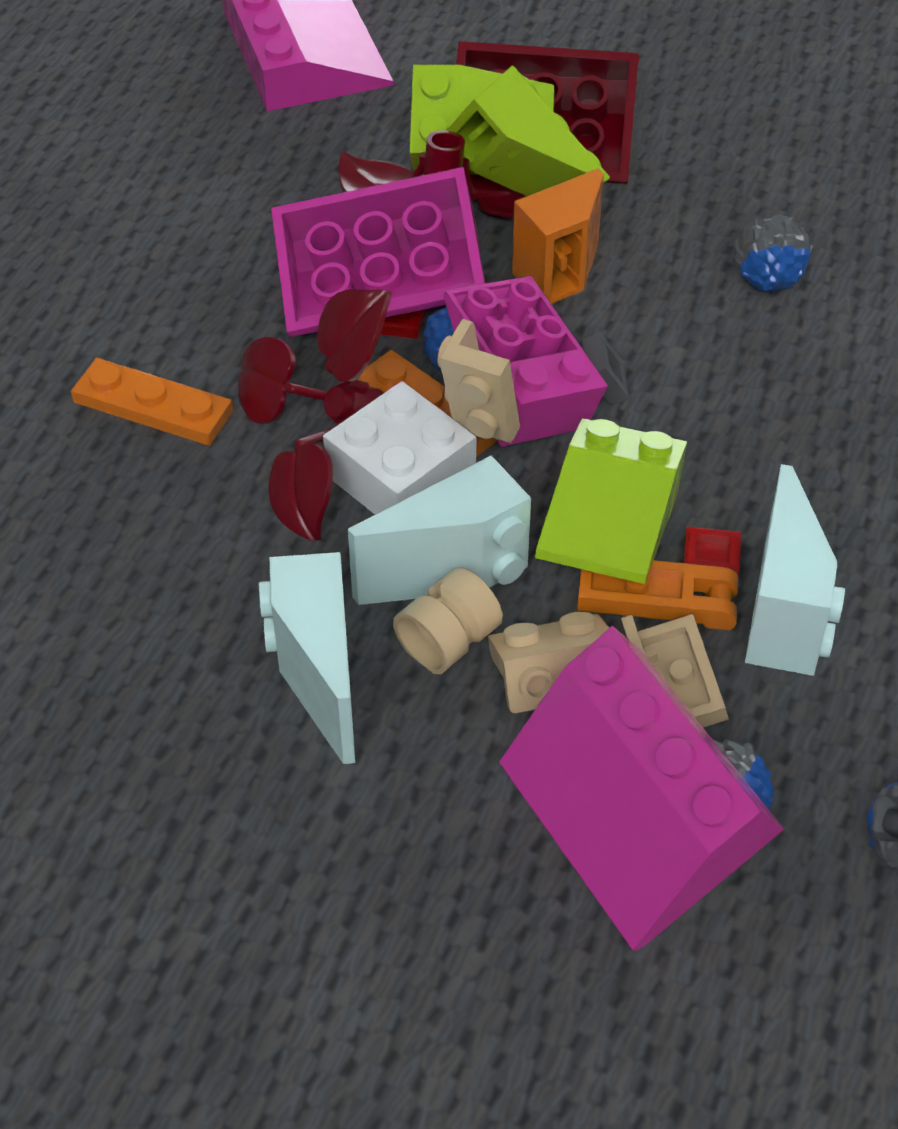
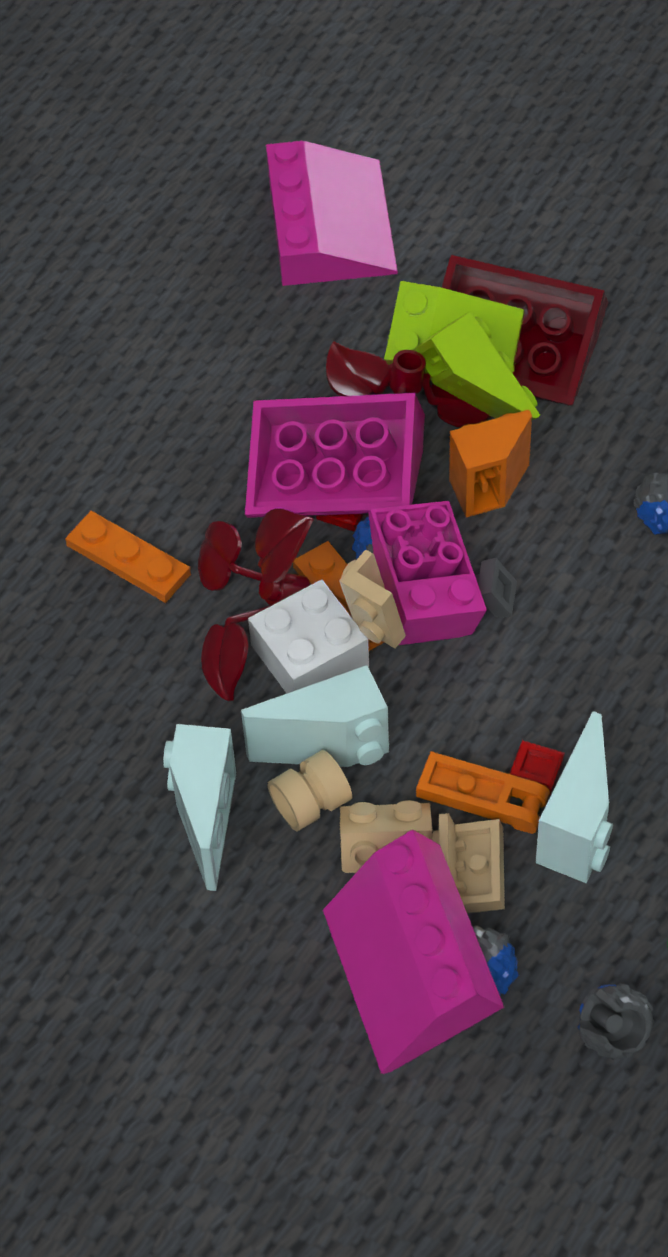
camera: 15 degrees right, 5 degrees up
lime slope [535,418,687,584] -> none

